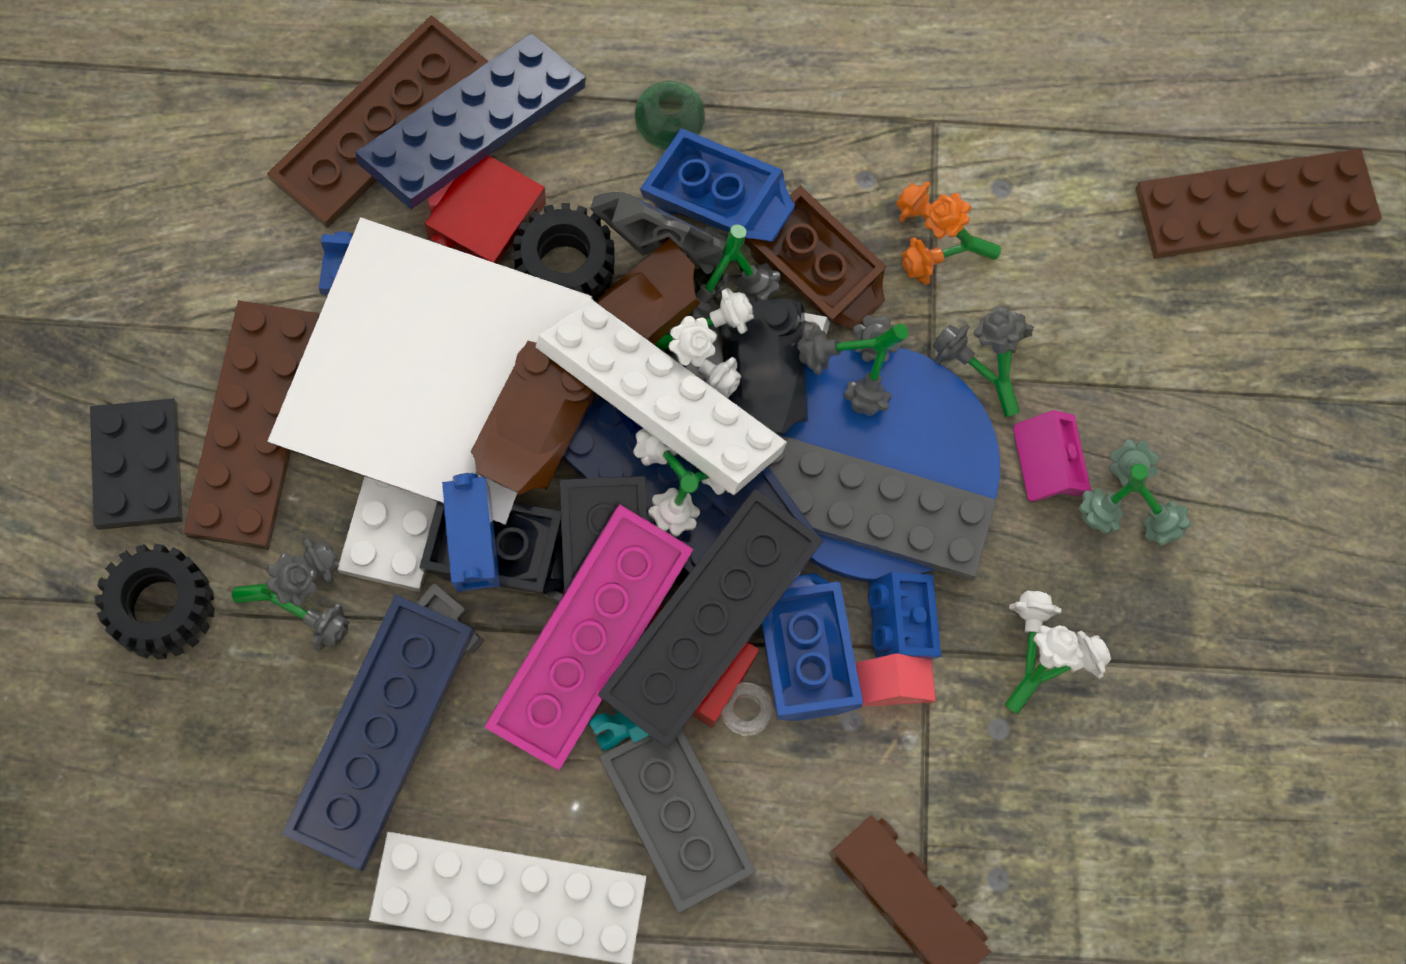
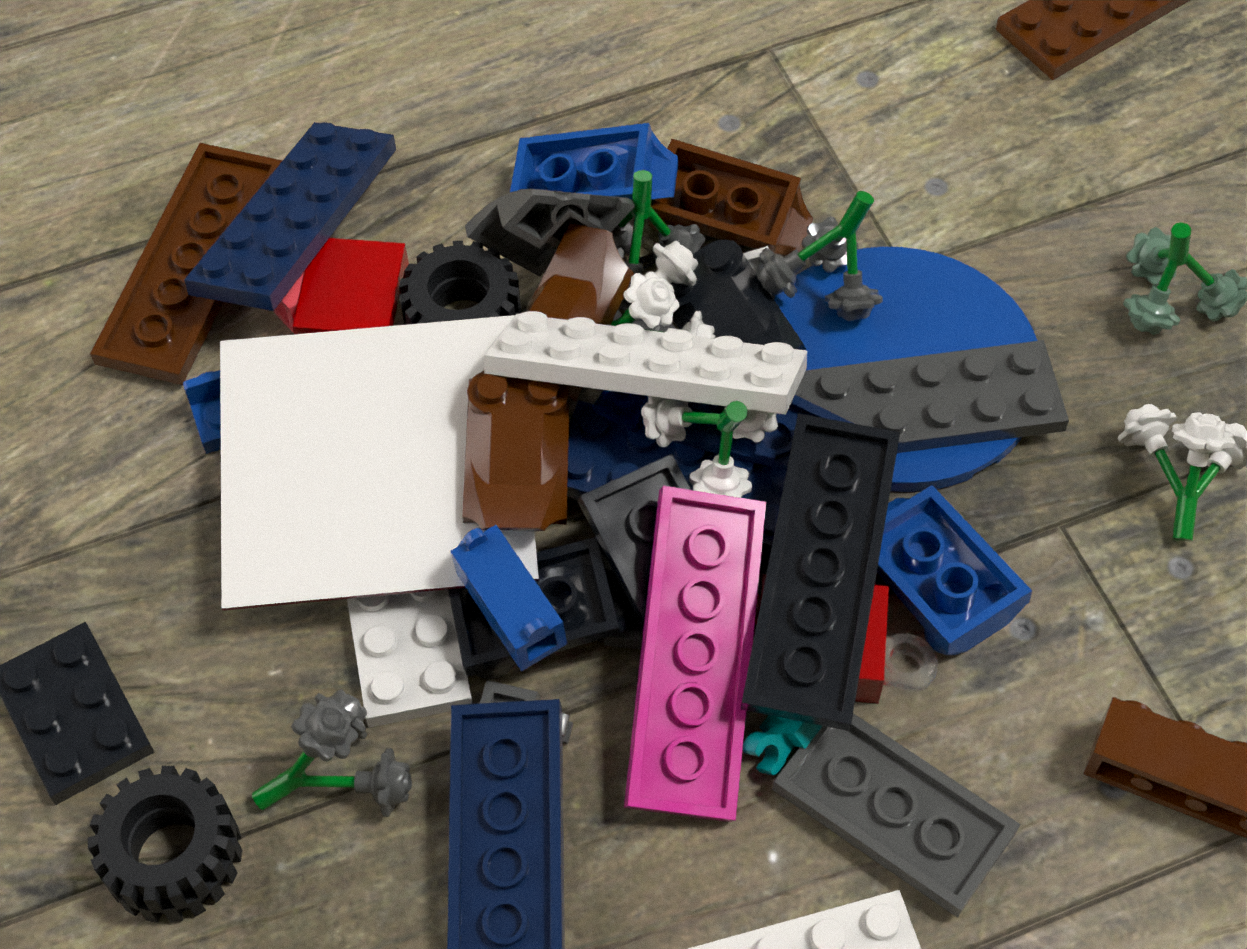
camera: 15 degrees left, 15 degrees down
reddish brown plate [183,300,319,550] -> none
clear green piece [635,80,705,149] -> none
coral slope [855,654,936,707] -> none
blue bracket [868,572,941,660] -> none
orange plant [896,181,1001,285] -> none
dark grey plant [933,310,1034,417] -> none
dark pink panel [1013,410,1091,502] -> none

